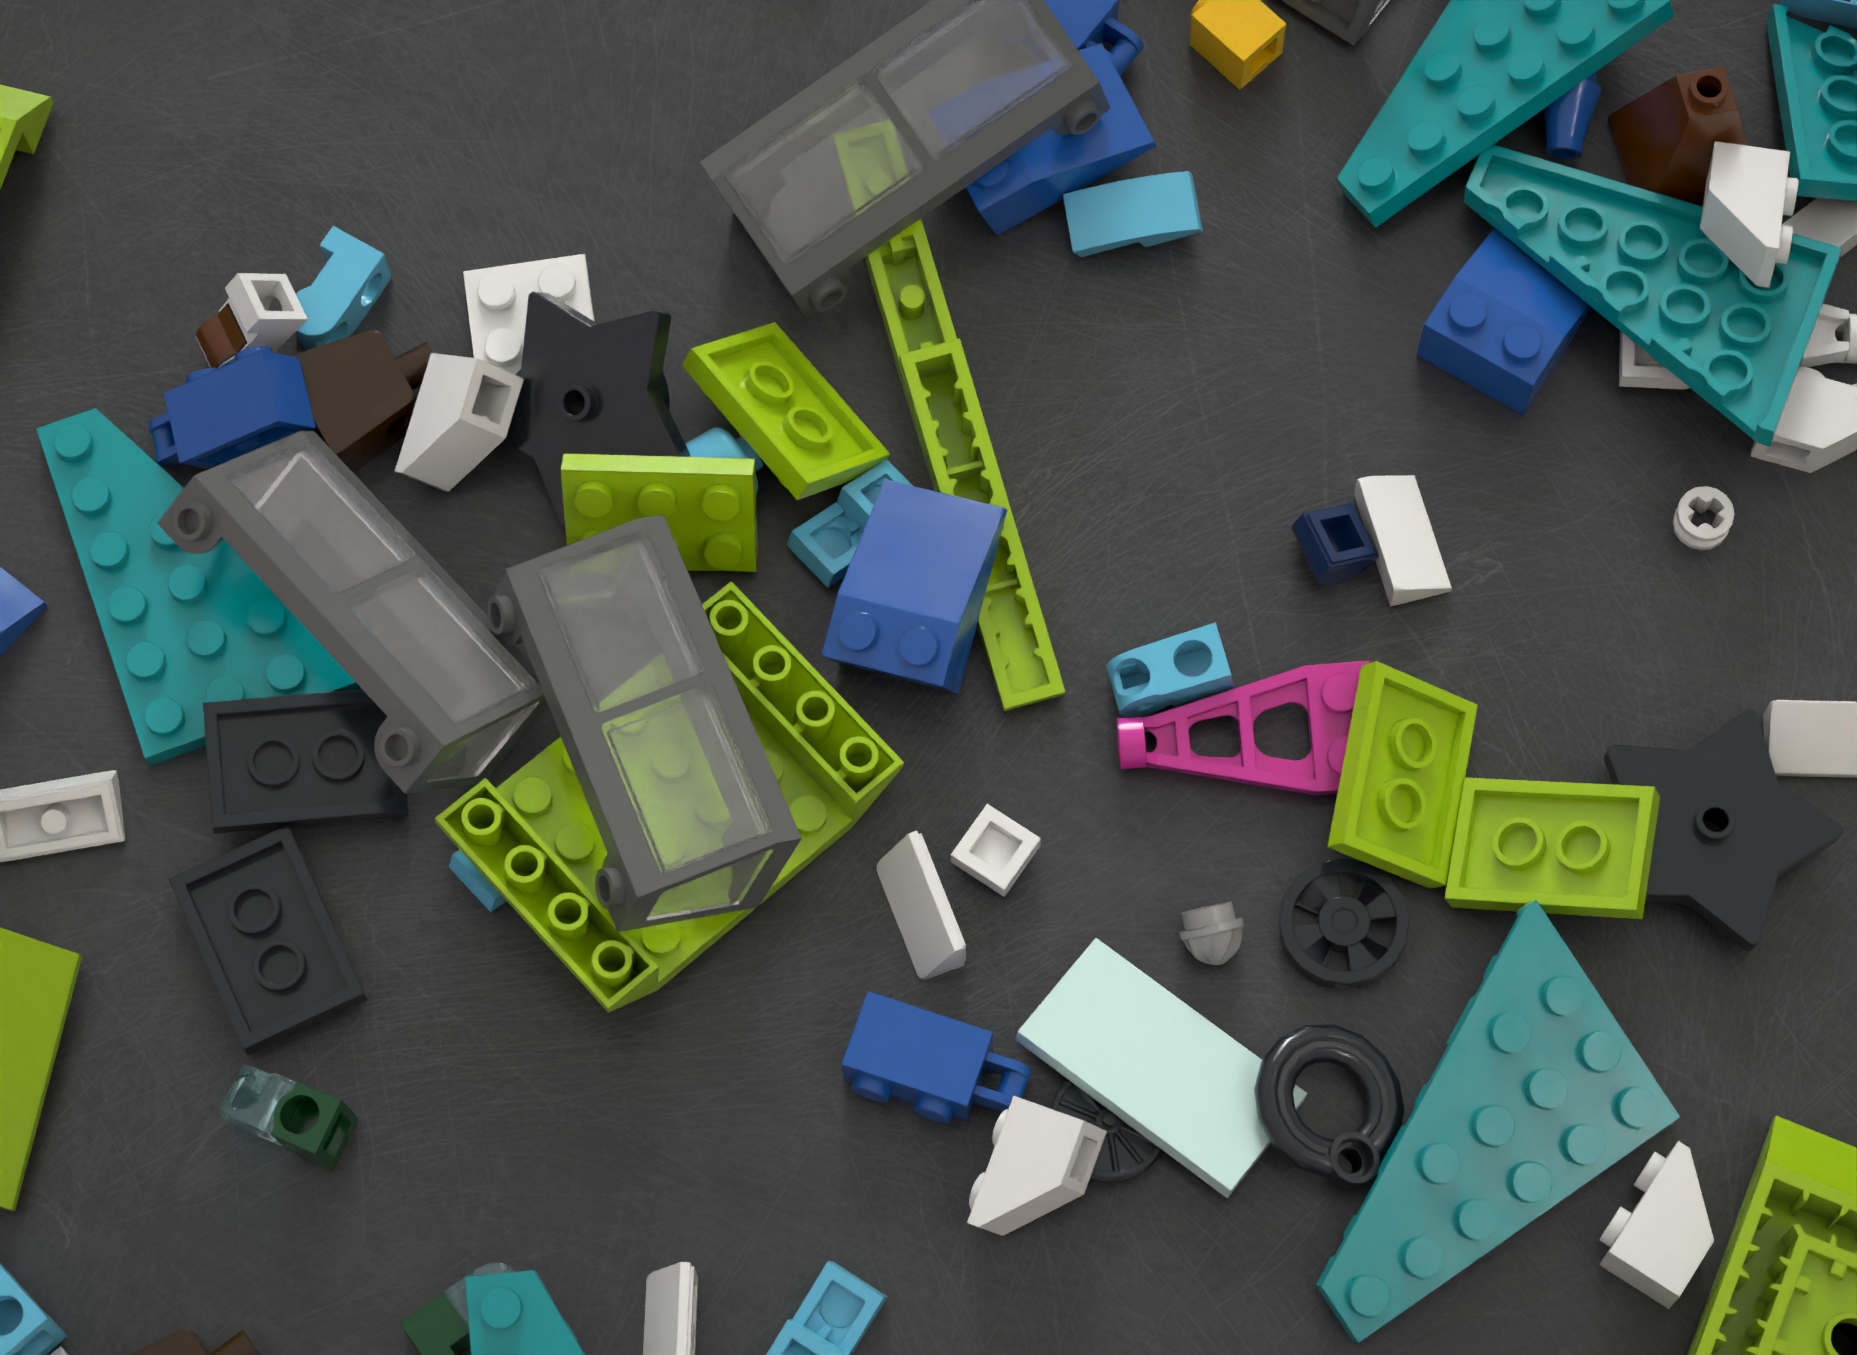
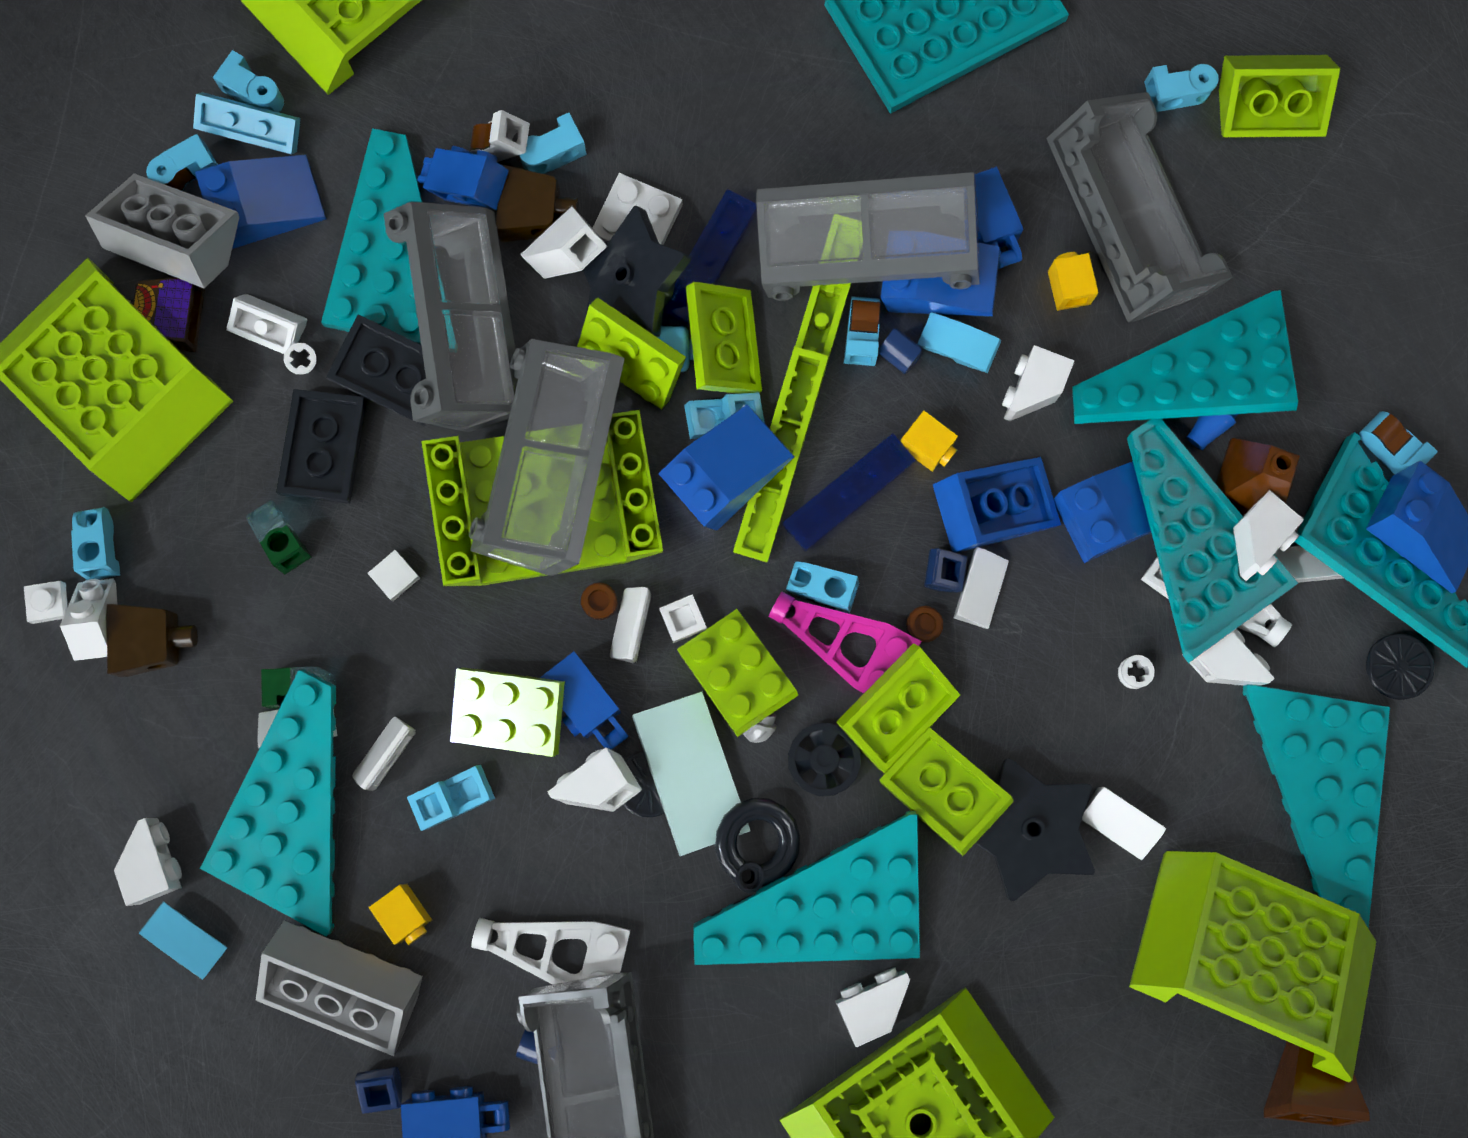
camera: 30 degrees right, 10 degrees up
none -> white bush [284,343,317,375]
none -> white tile [368,550,420,601]
none -> plate [450,667,565,757]
none -> reddish brown tile [581,583,618,620]
none -> clear blue plate [663,189,757,326]
none -> lime plate [677,609,798,737]
none -> clear blue plate [782,433,916,552]
none -> leg [843,296,880,366]
none -> dark blue brick [878,328,922,374]
none -> yellow brick [898,411,958,472]
none -> reddish brown tile [906,606,943,643]
none -> blue slope [933,457,1061,553]
none -> white slope [1002,345,1074,421]

